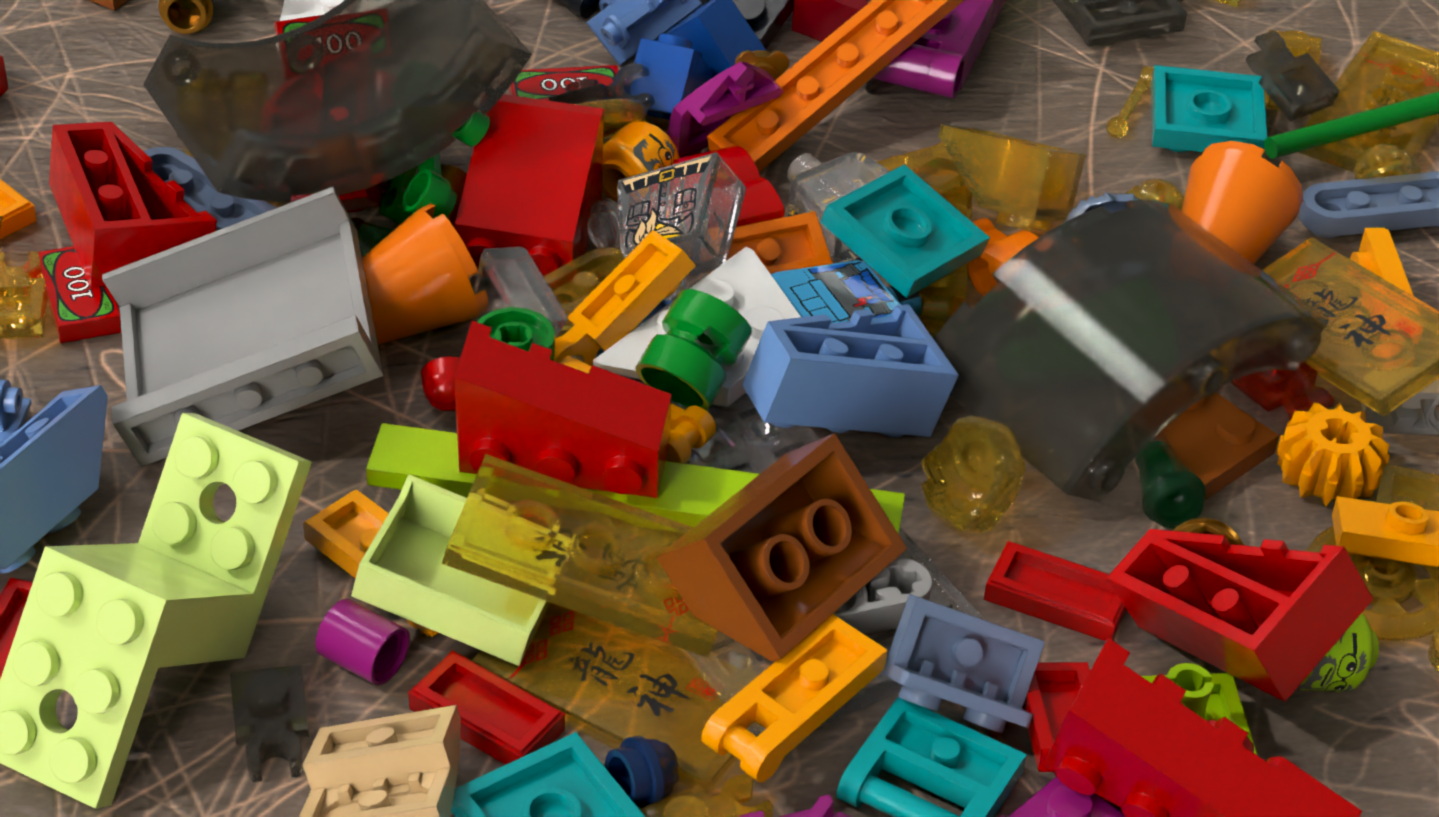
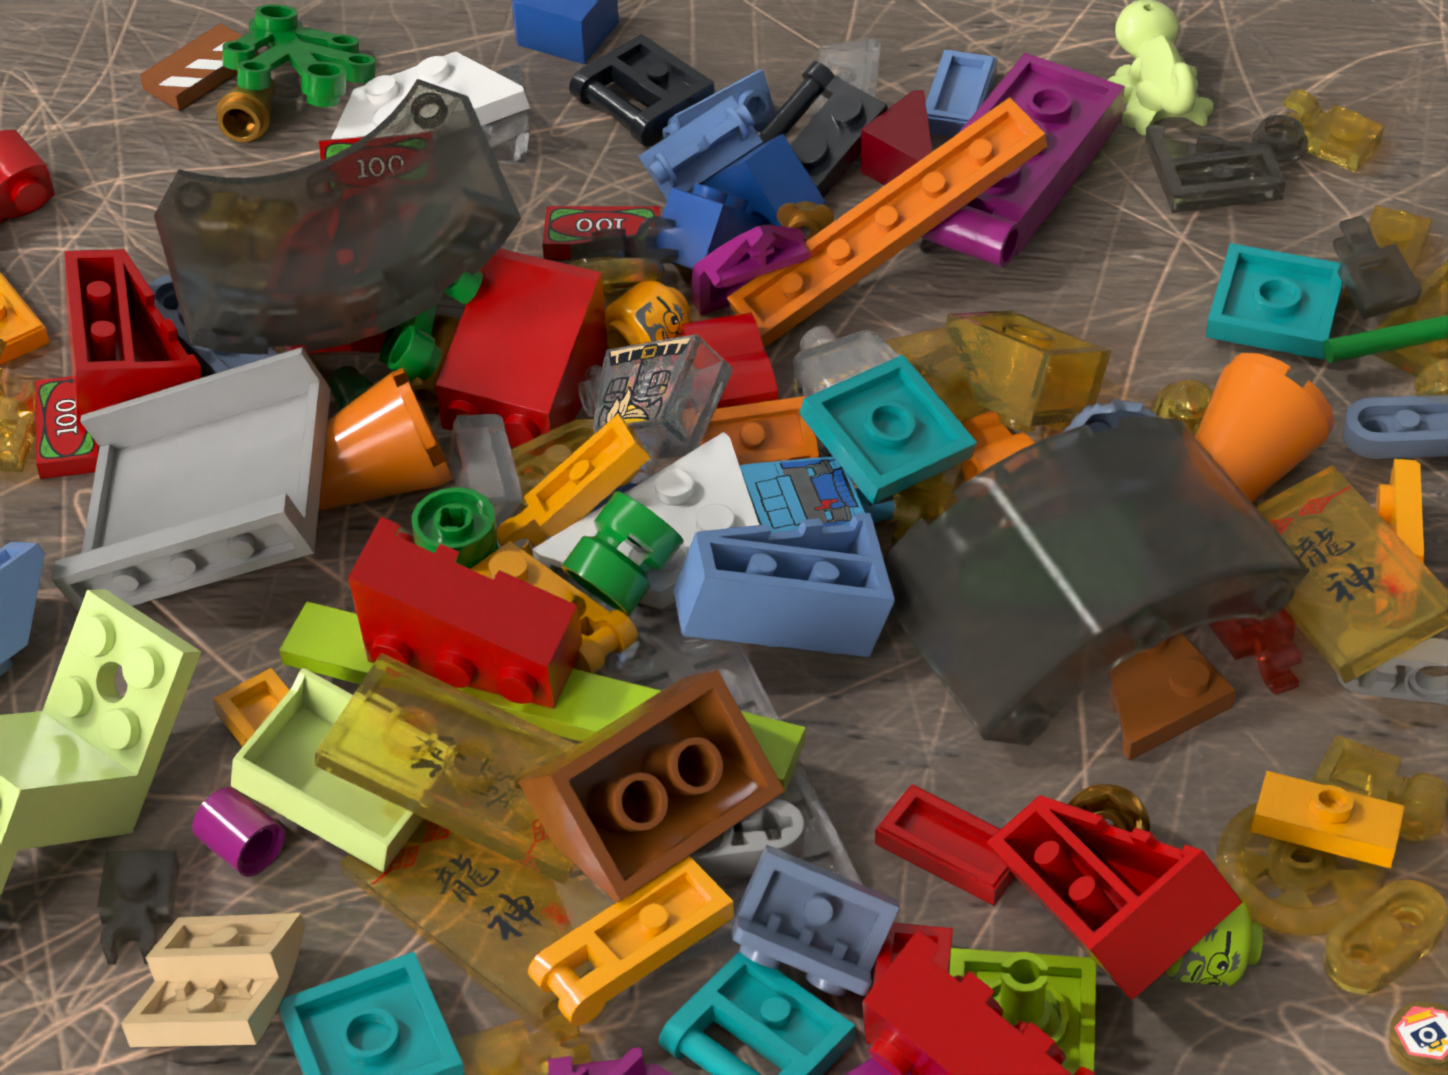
camera: 15 degrees right, 5 degrees up
red tile [408,650,565,765] -> none
dark blue plate [605,735,679,809] -> none
clear yellow hair [921,416,1026,533] -> none
clear yellow hinge [1106,66,1154,138] -> none
clear green cone [1135,441,1206,529] -> none
light orange gear [1276,402,1390,507] -> none

